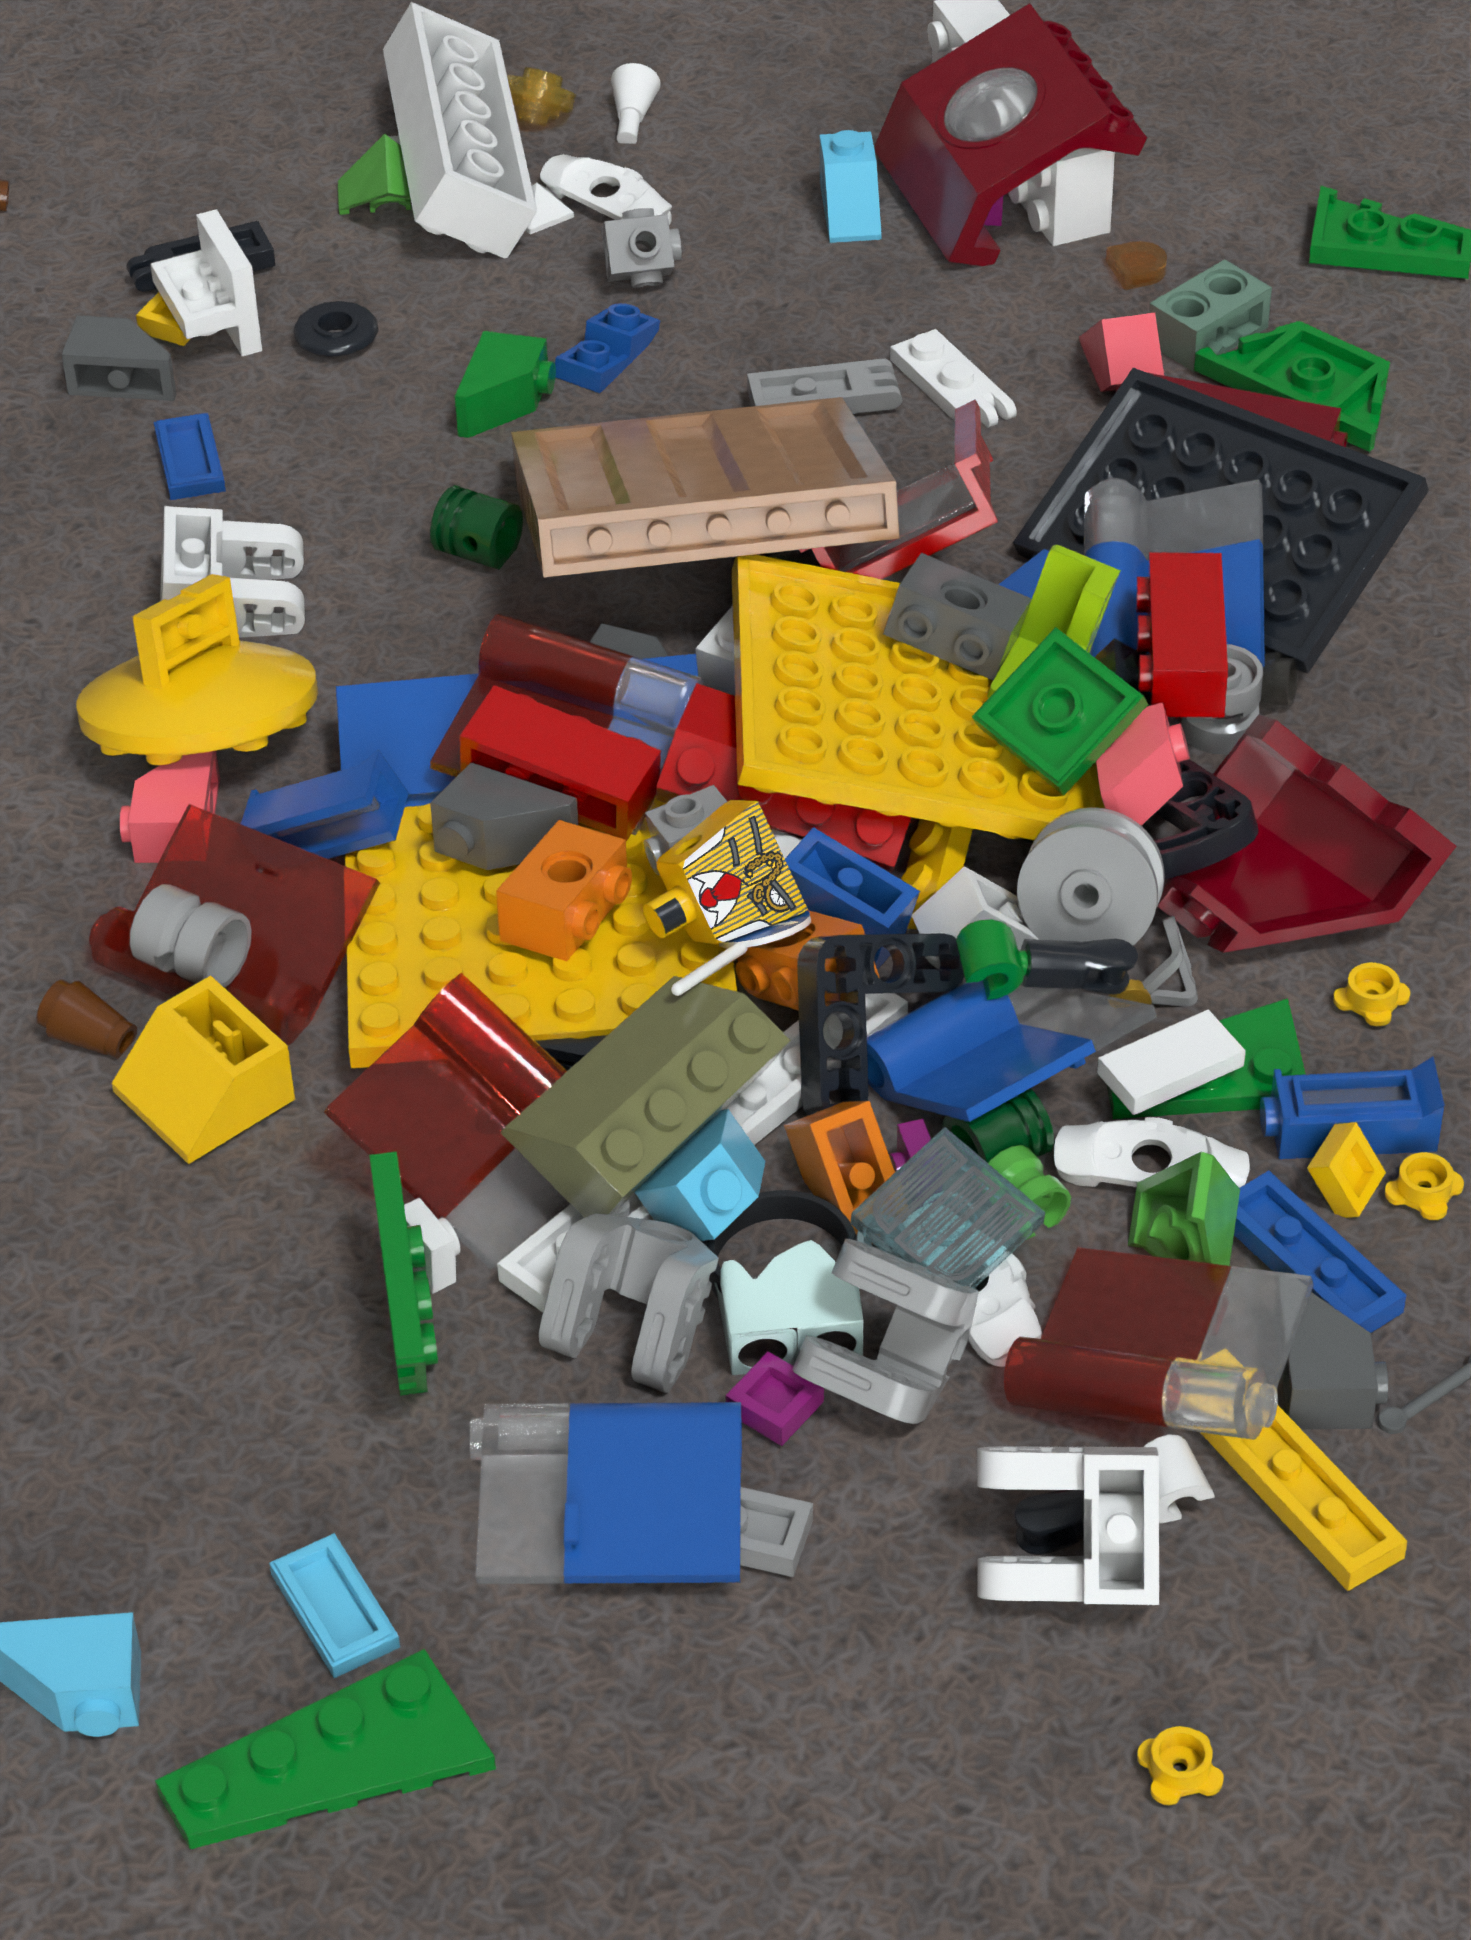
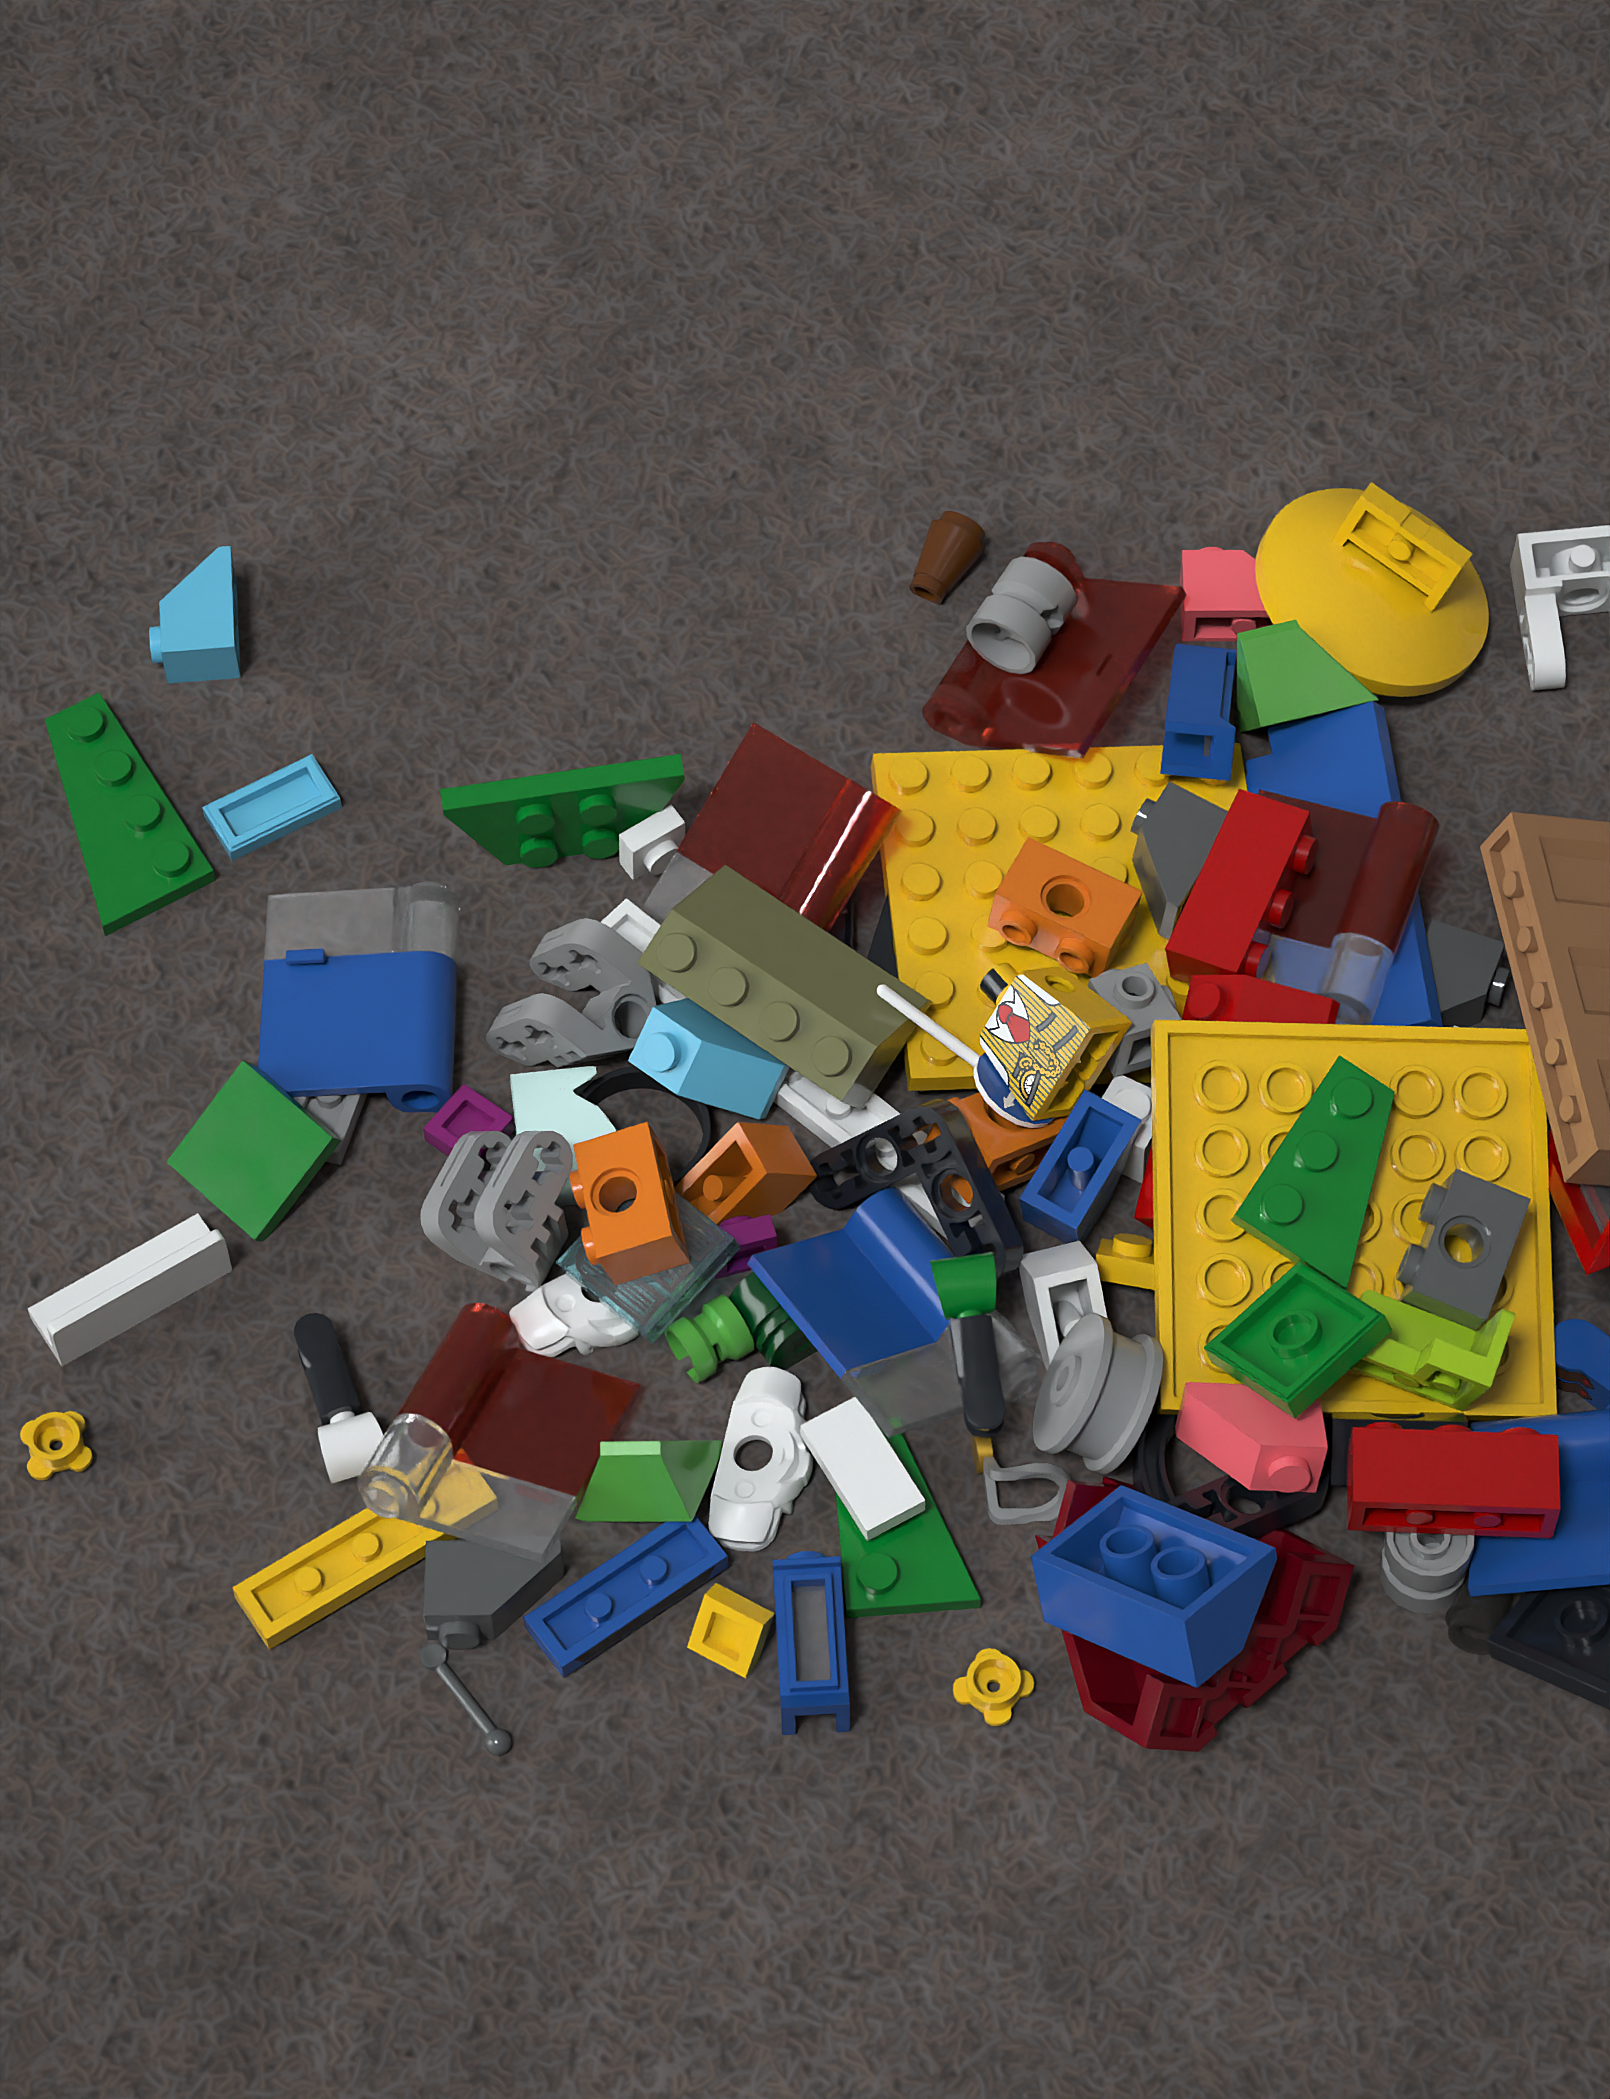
camera: 90 degrees right, 15 degrees up
yellow slope [112,975,295,1164] -> none
white brick [977,1446,1159,1605] -> none
yellow plate [1385,1152,1464,1220] -> none
none -> white panel [27,1213,232,1366]
none -> green tile [166,1060,342,1242]
none -> orange brick [569,1121,690,1286]
none -> blue slope [1031,1485,1277,1688]
none -> green wing [1230,1055,1395,1290]
none -> bright green slope [1237,620,1379,732]

